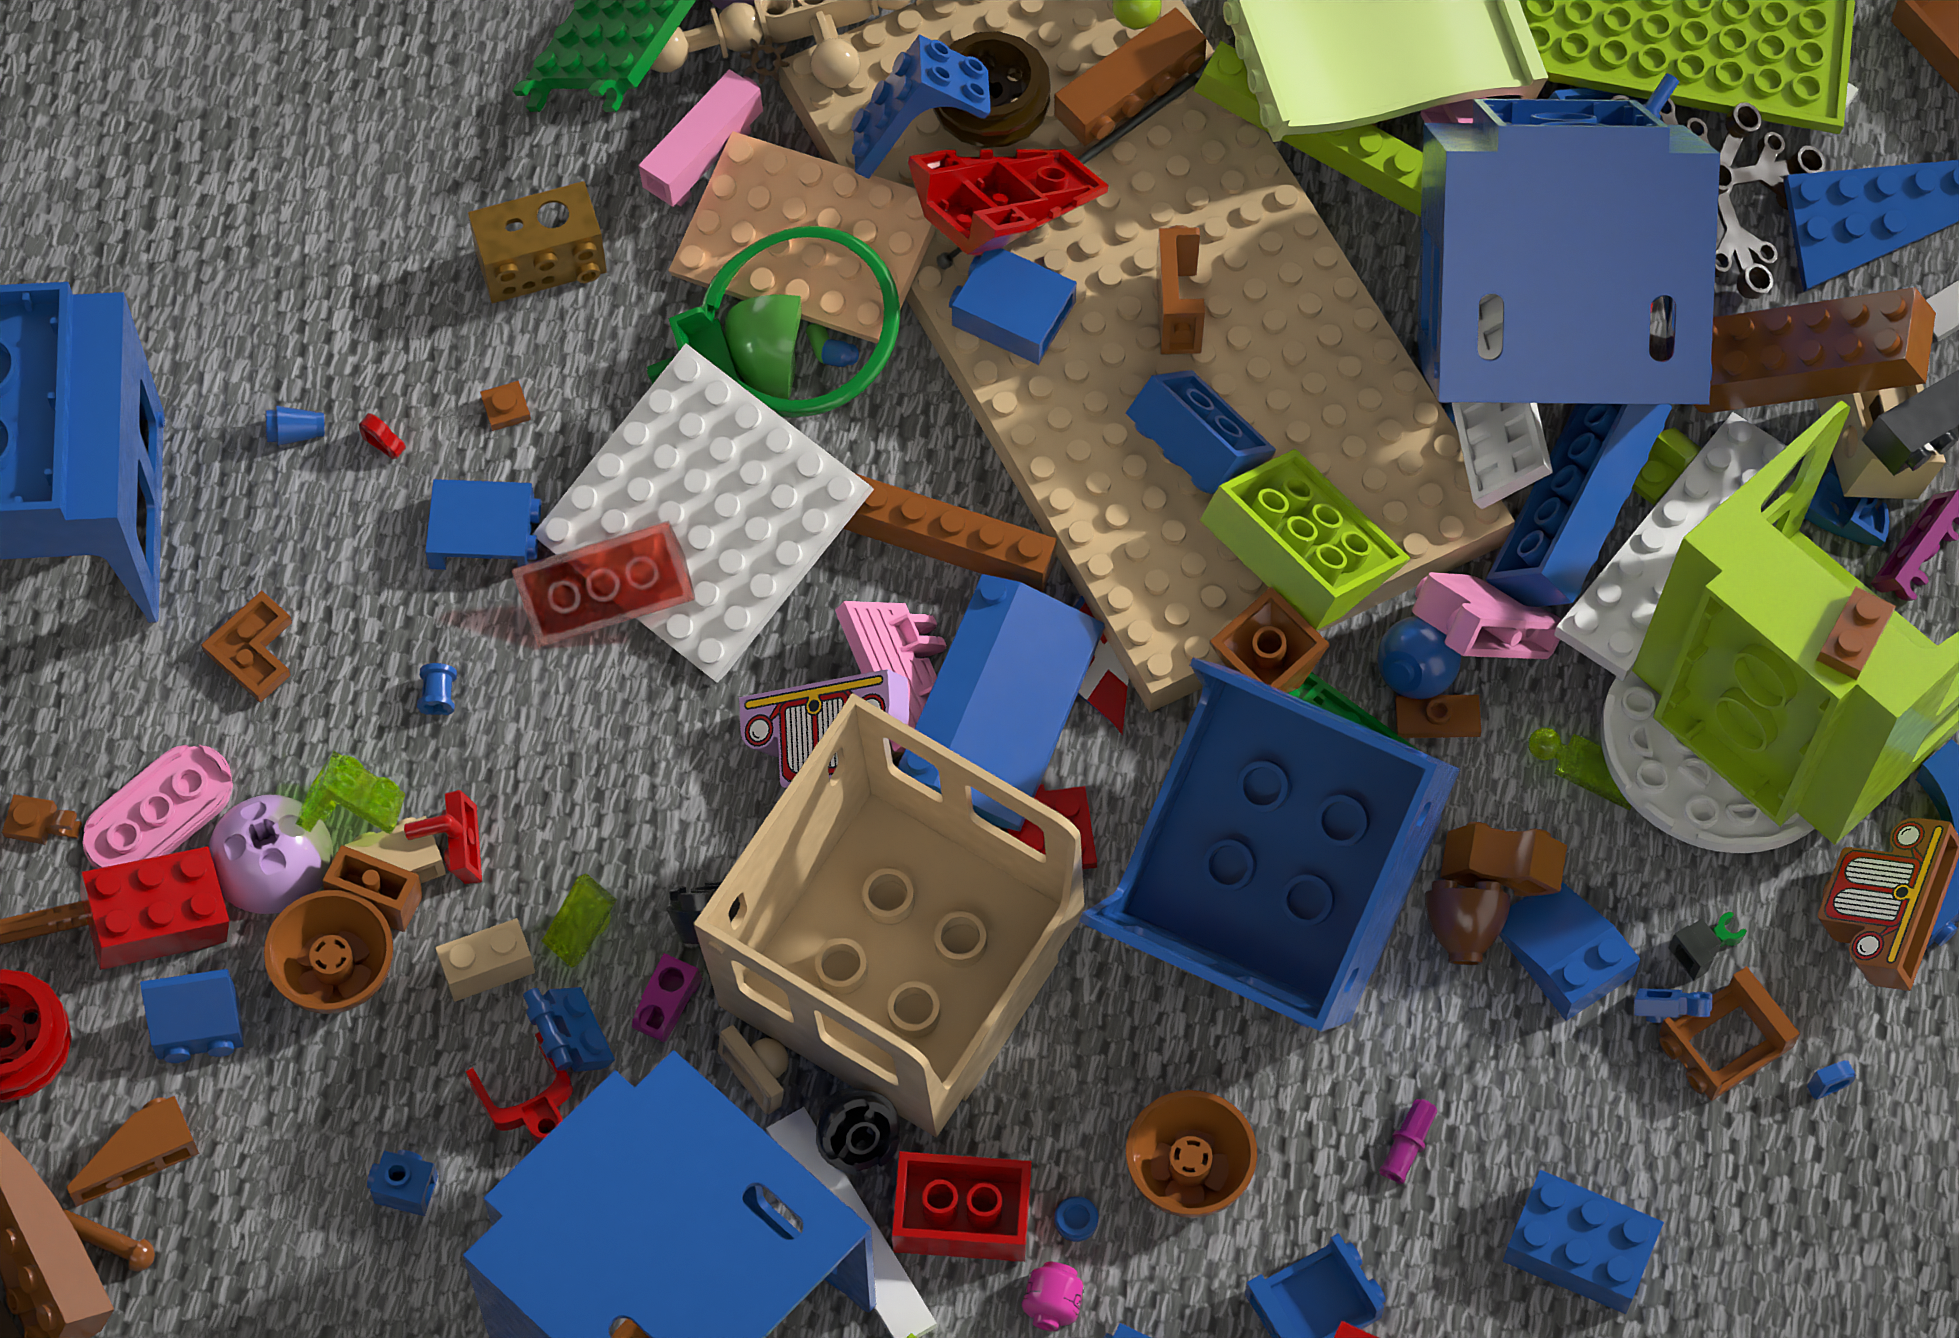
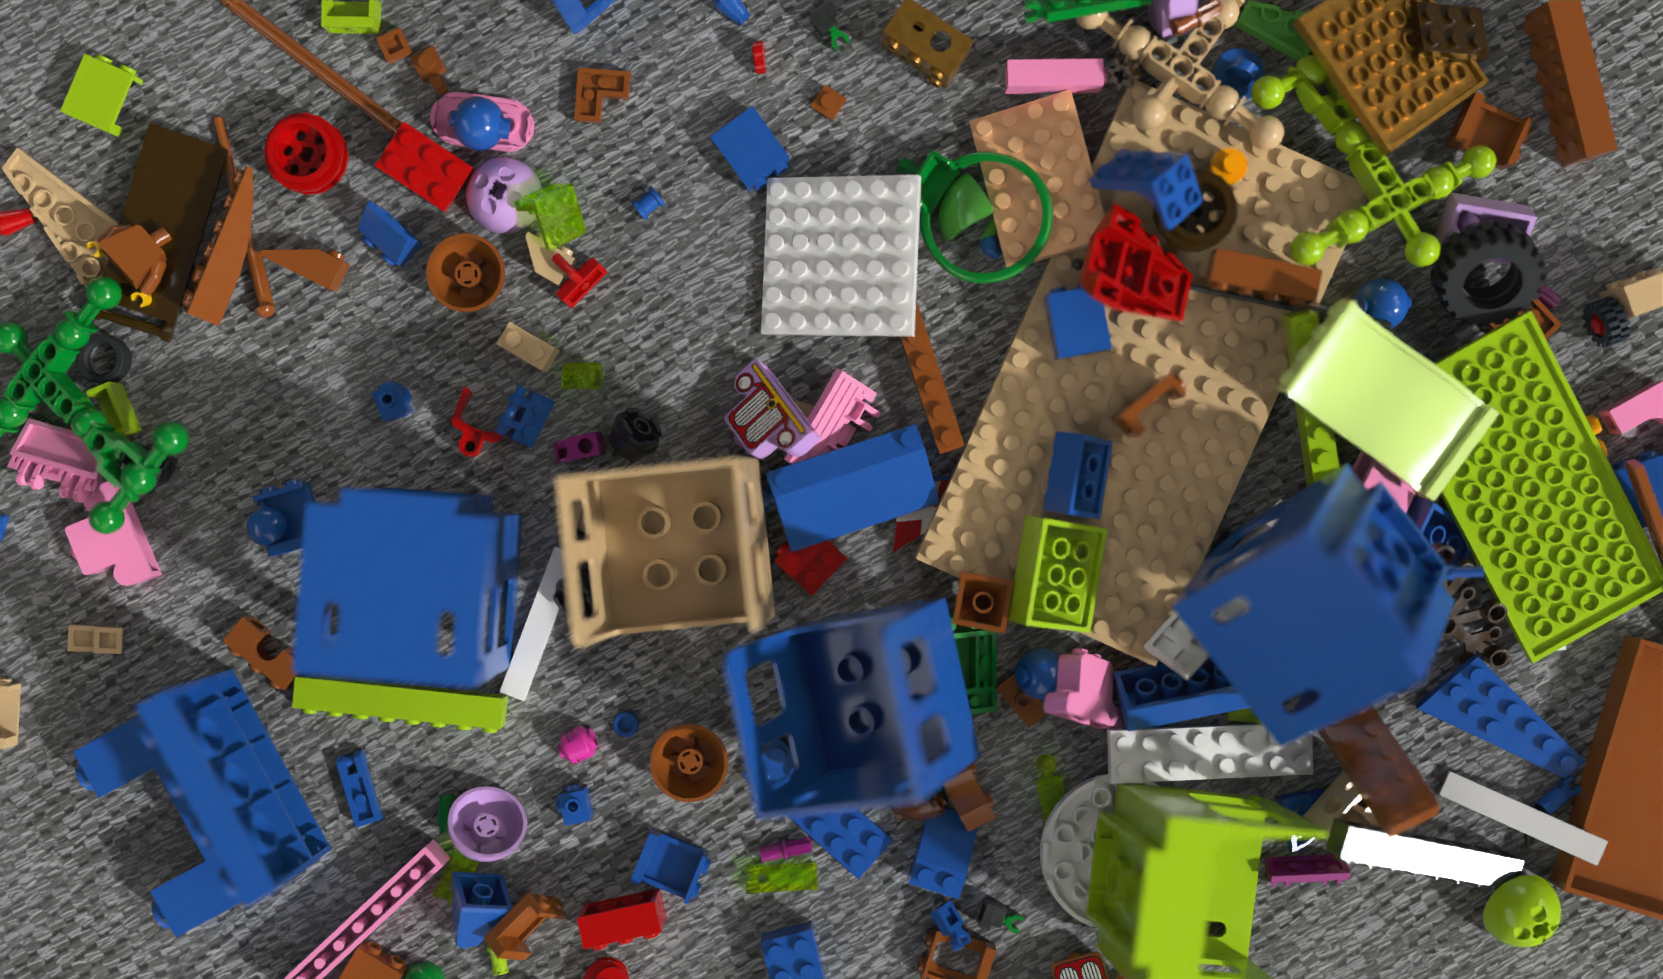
camera: 55 degrees right, 25 degrees up
dark orange brick [322,845,423,932] -> none
clear red slope [512,520,695,647] -> none
red brick [892,1151,1032,1262] -> none
dark orange plate [1817,587,1896,680] -> none
none -> blue brick [449,96,511,150]
none -> blue plate [743,737,893,879]
none -> clear neon green plate [744,862,818,894]
none -> pearl dark grey piece [809,1,849,52]
none -> light orange piece [1208,148,1248,186]

